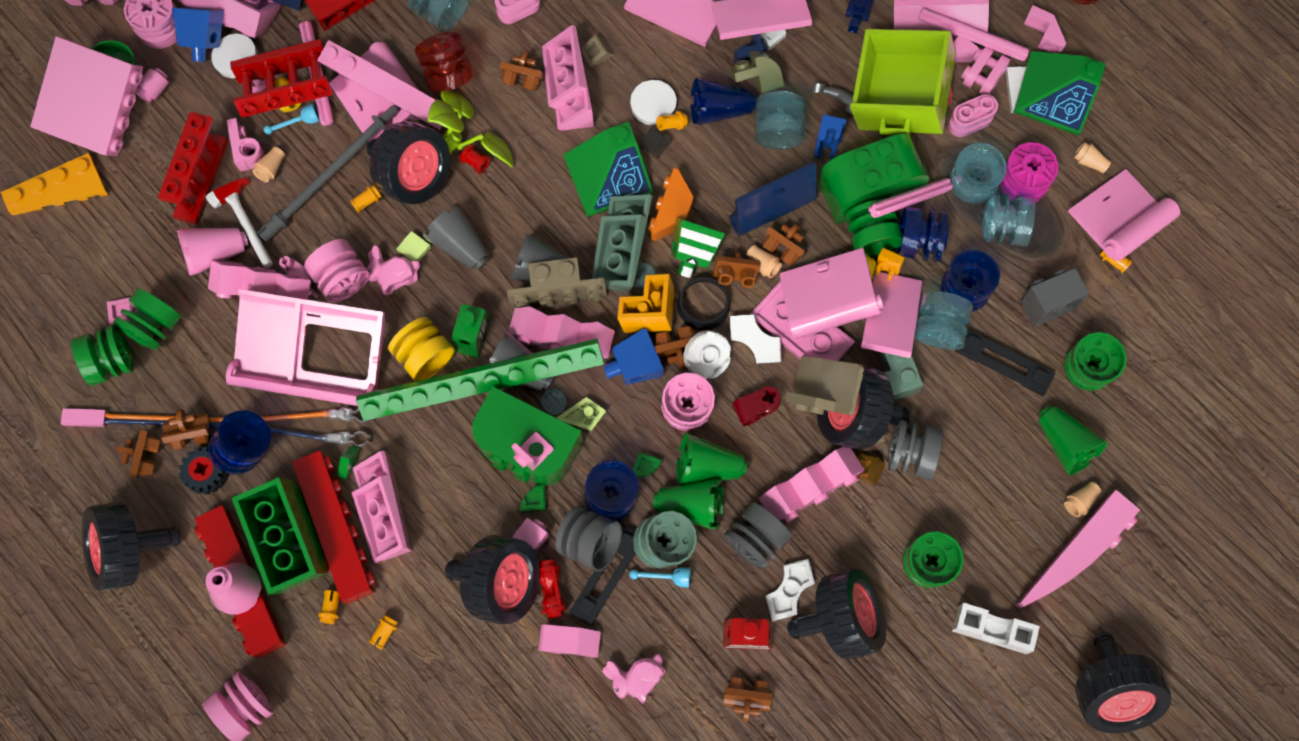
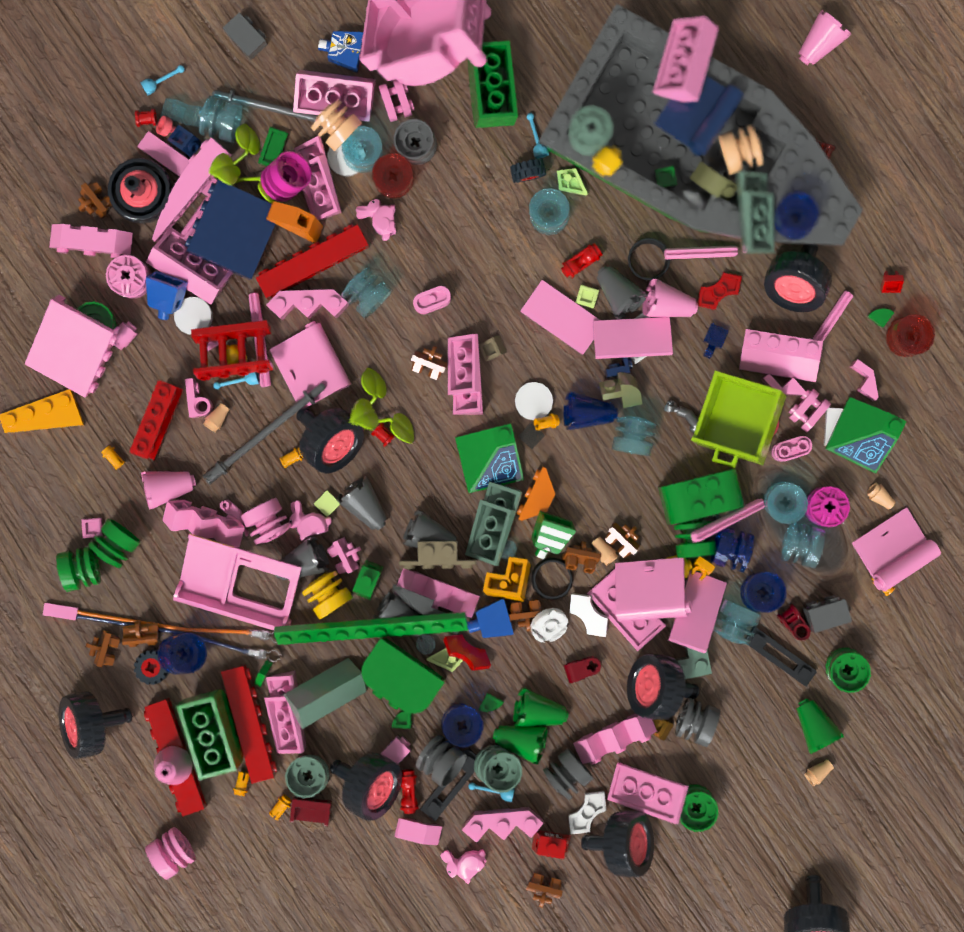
camera: 10 degrees right, 15 degrees up
white piece [206,178,273,268] -> none
bright pink slope [317,40,442,130] -> none
clear red wheel [415,32,474,92] -> none
bright pink bracket [511,432,554,471] -> none
bright pink wheel [661,373,715,431] -> none
dark blue door [729,162,818,237] -> none
dark tan bracket [785,356,864,415] -> none
blue hinge [813,114,846,159] -> none
bright pink axle [918,8,1029,61] -> none
white arch [952,603,1040,654] -> none
bright pink slope [1015,490,1140,609] -> none
none -> light orange pin [101,445,125,470]
none -> bright pink brick [266,289,349,320]
none -> dark grey cone [276,536,329,581]
none -> sand green slope [283,658,366,729]
none -> sand green wheel [285,754,330,798]
none -> dark red panel [290,796,332,826]
none -> bright pink hips [327,537,361,574]
none -> dark grey slope [392,584,458,634]
none -> red tile [443,634,491,671]
none -> bright pink brick [462,807,544,843]
none -> bright pink tile [607,763,688,824]
none -> dark red piece [776,604,811,641]

